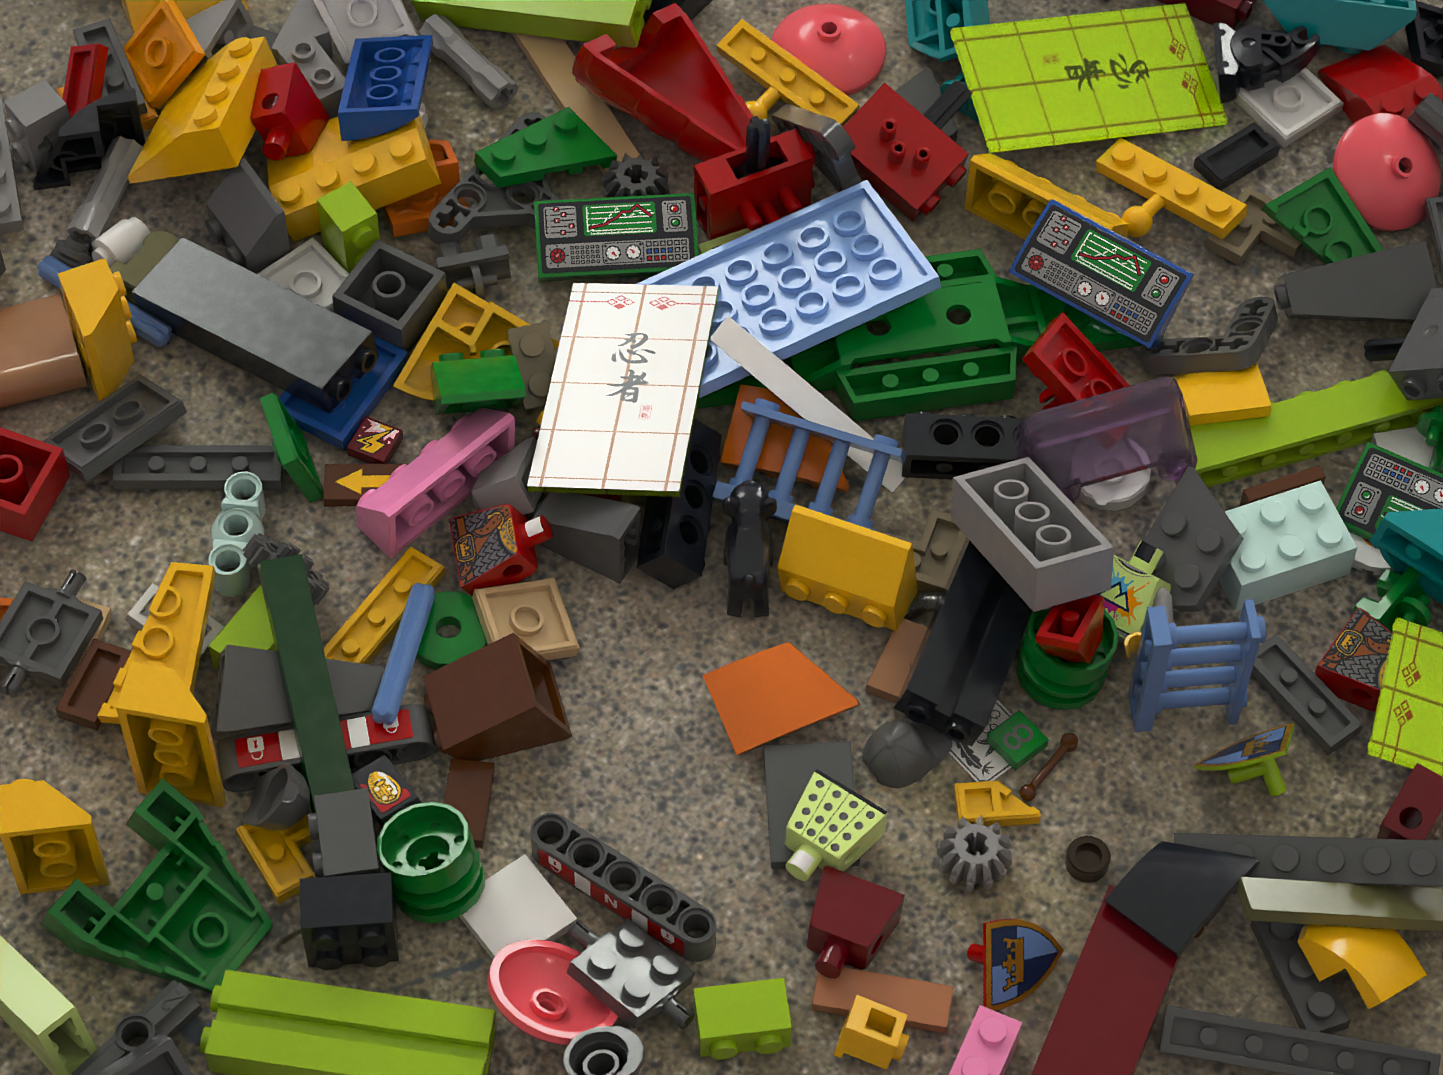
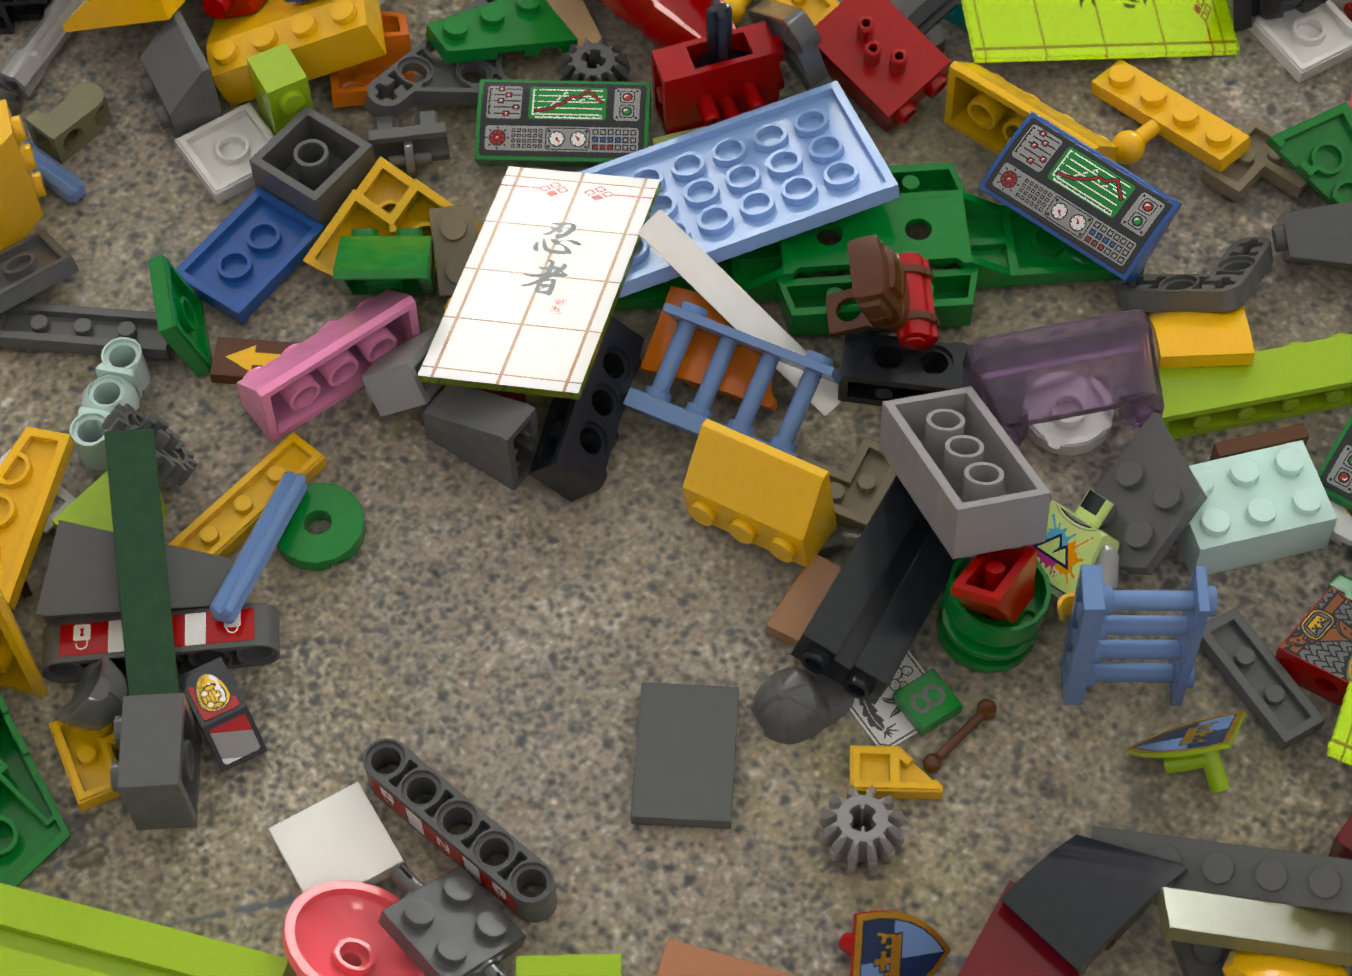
camera: 10 degrees right, 0 degrees up
white brick [92,217,150,267] -> none
brick [132,237,379,414] -> none
black brick [300,873,399,970] -> none
dark red tile [347,416,403,464] -> none
green wheel [377,802,485,924] -> none
reddish brown slope [423,633,572,761] -> none
reddish brown tile [443,758,495,849] -> none
torso [449,504,553,596] -> none
tan tile [472,578,580,660] -> none
orange slope [702,642,860,755] -> none
black animal [722,480,778,617] -> none
yellowish green torso [785,769,888,881] -> none
dark red torso [806,865,905,978] -> none
red plate [1022,312,1145,450] -> none
dark brown tile [1065,836,1111,882] -> none
black tile [1193,122,1280,191] -> none
none -> reddish brown piece [826,235,940,351]

